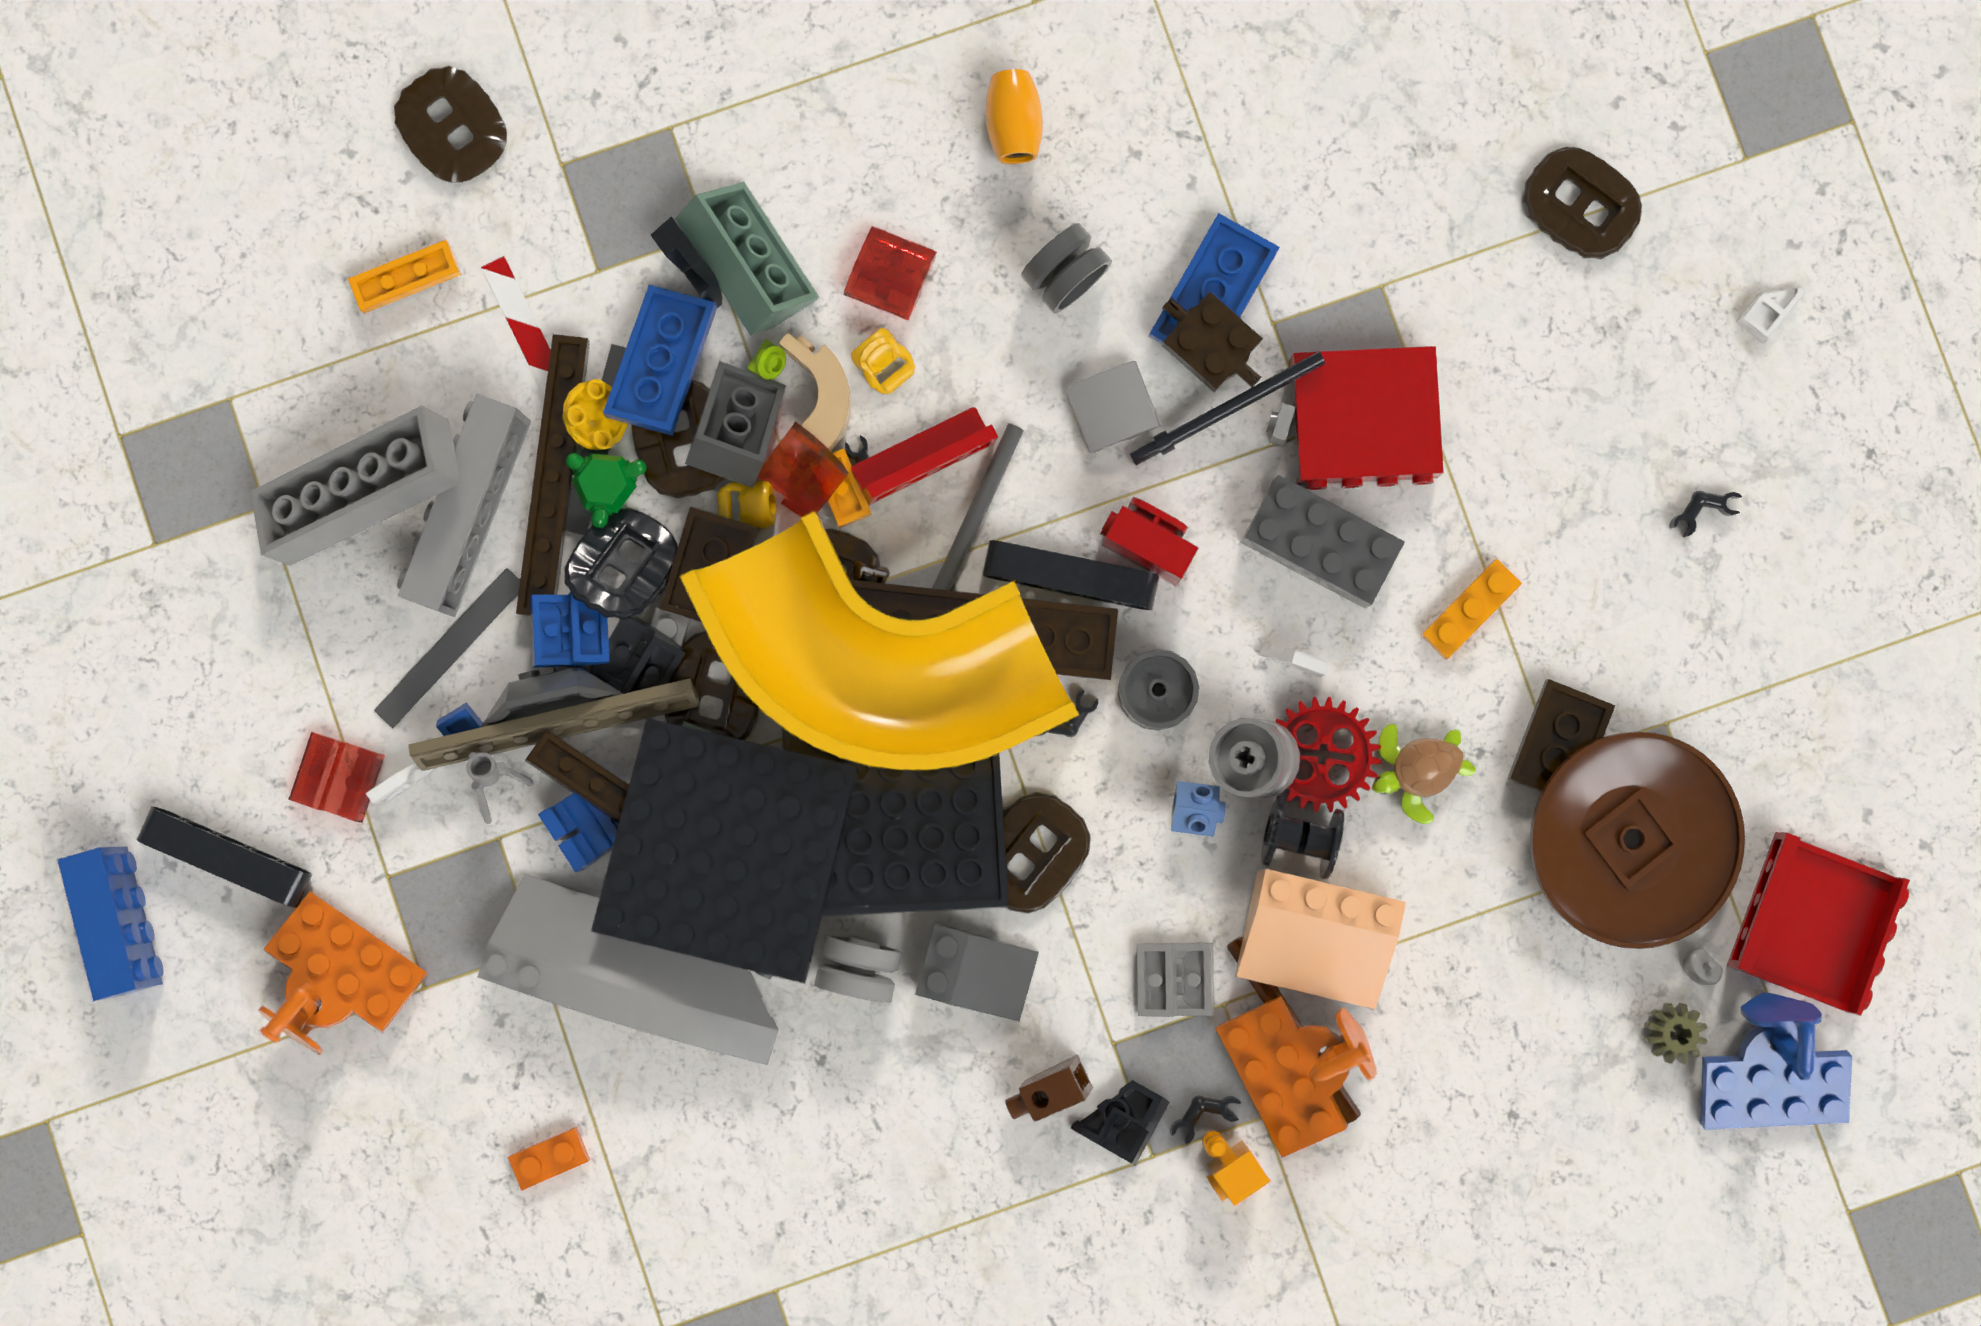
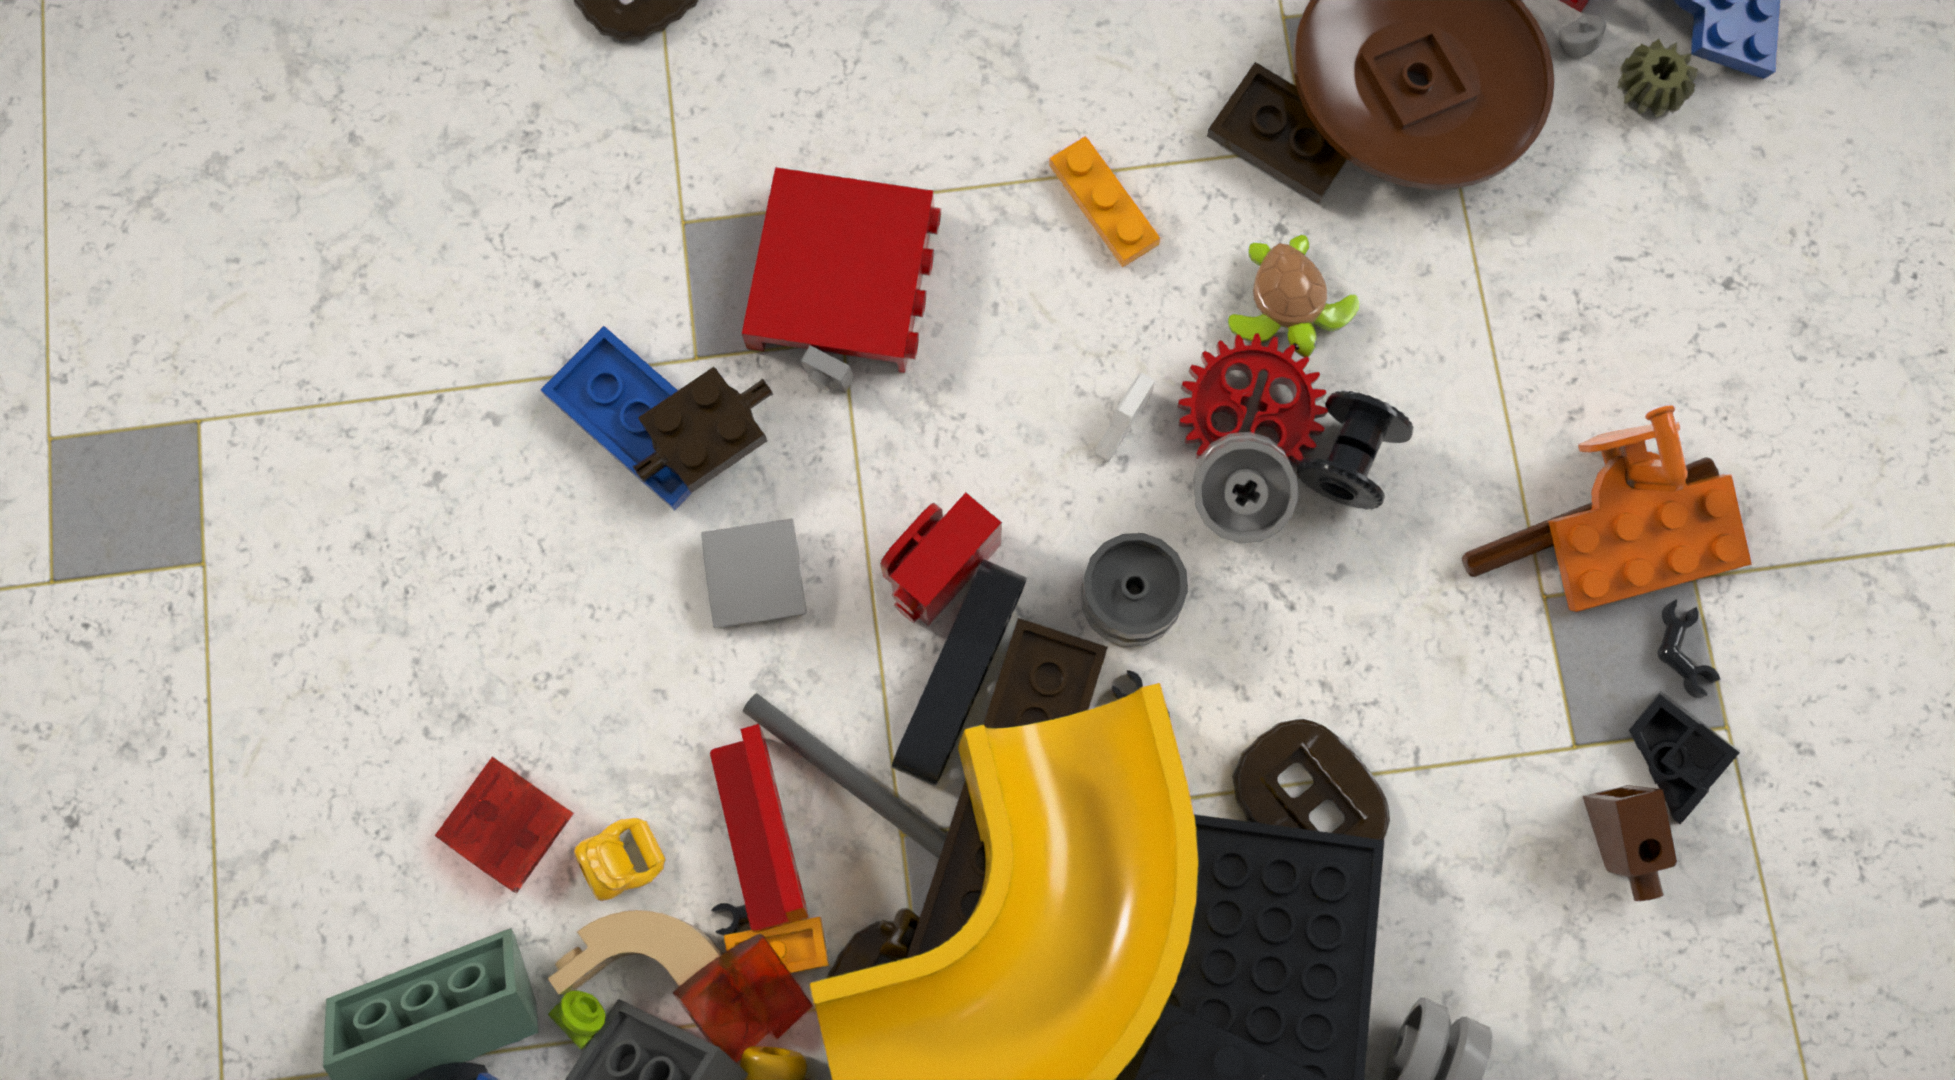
camera: 80 degrees left, 10 degrees down
dark grey slope [915,922,1039,1022] -> none
light orange piece [985,69,1043,164] -> none
dark grey wheel [1021,223,1112,313] -> none
black bar [1130,351,1326,466] -> none
light grey slope [1137,943,1214,1017] -> none
medium blue brick [1171,781,1226,837] -> none
light orange brick [1202,1130,1271,1206] -> none
light nougat slope [1235,869,1406,1009] -> none
dark grey brick [1240,475,1405,609] -> none

